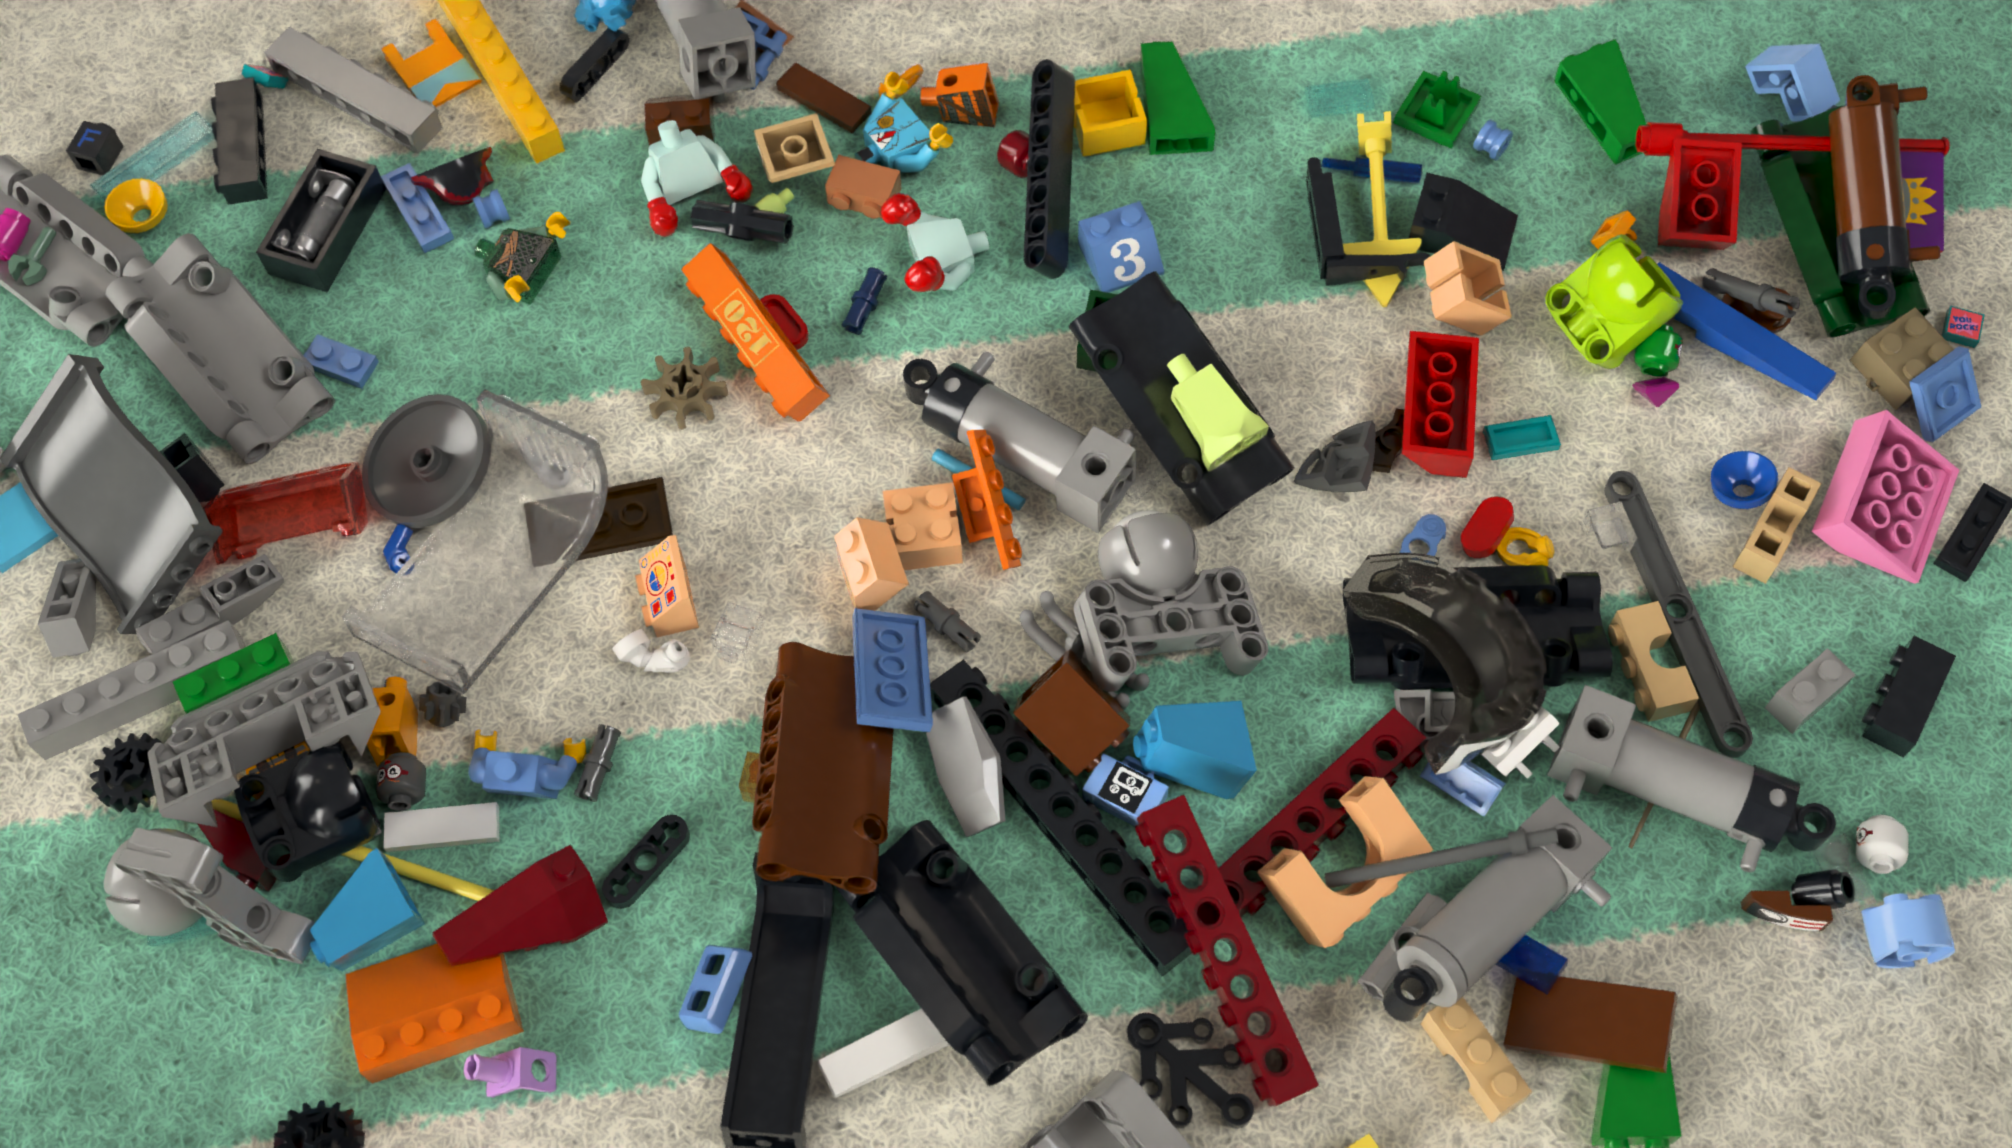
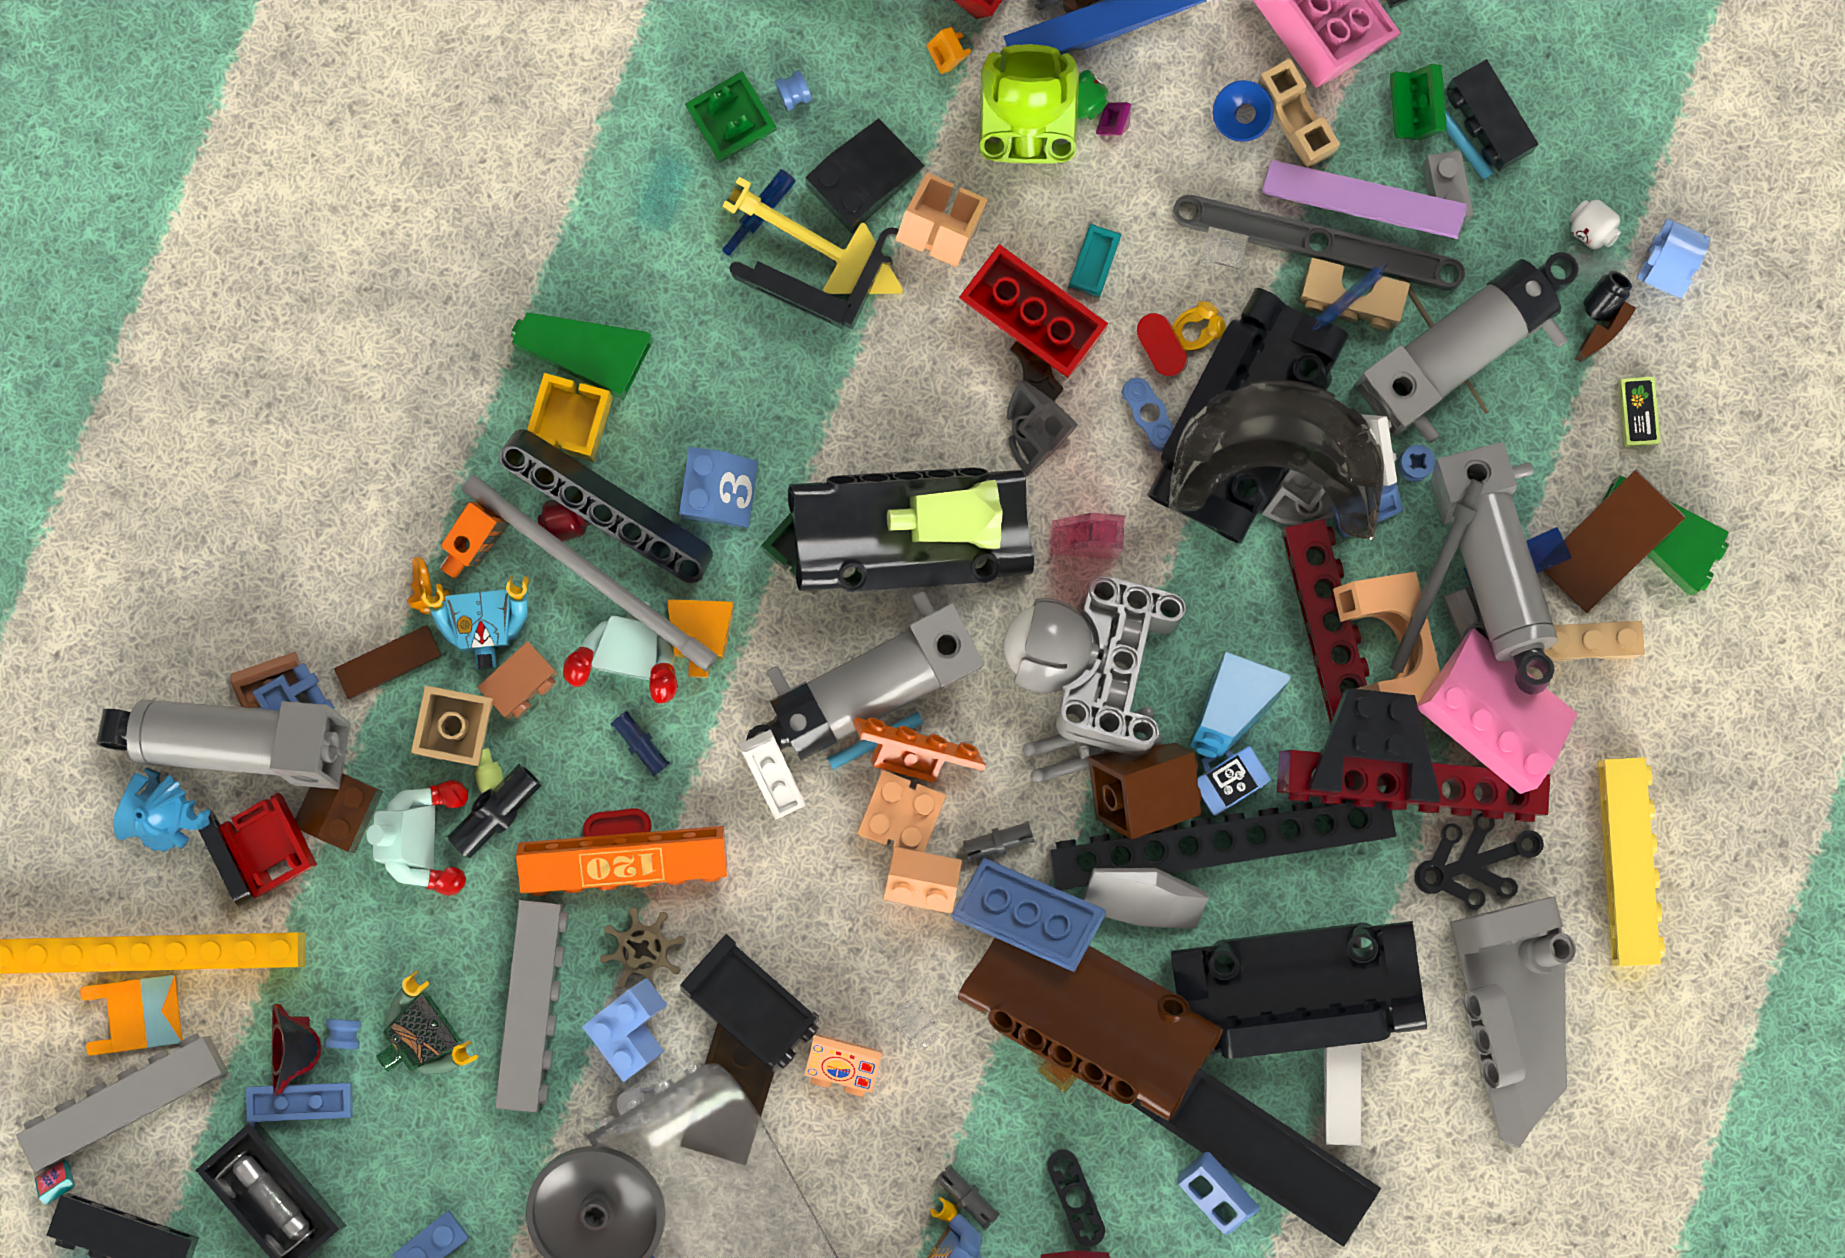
camera: 65 degrees left, 20 degrees up
white arm [612,629,690,673] -> none
none -> red container [220,793,317,898]
none -> light grey piece [462,474,718,672]
none -> light grey brick [495,900,569,1113]
none -> light blue brick [582,978,667,1082]
none -> light orange torso [668,600,734,678]
none -> black panel [680,934,820,1072]
none -> white tile [739,730,806,820]
none -> clear pink slope [1050,513,1125,560]
none -> lavender tile [1262,160,1467,239]
none -> black wing [1307,688,1440,803]
none -> blue piece [1313,263,1387,330]
none -> green bracket [1390,64,1447,141]
none -> medium blue wheel [1398,445,1435,482]
none -> bright pink slope [1417,628,1577,794]
none -> medium azure bar [1445,109,1494,181]
none -> tile [1618,377,1661,447]

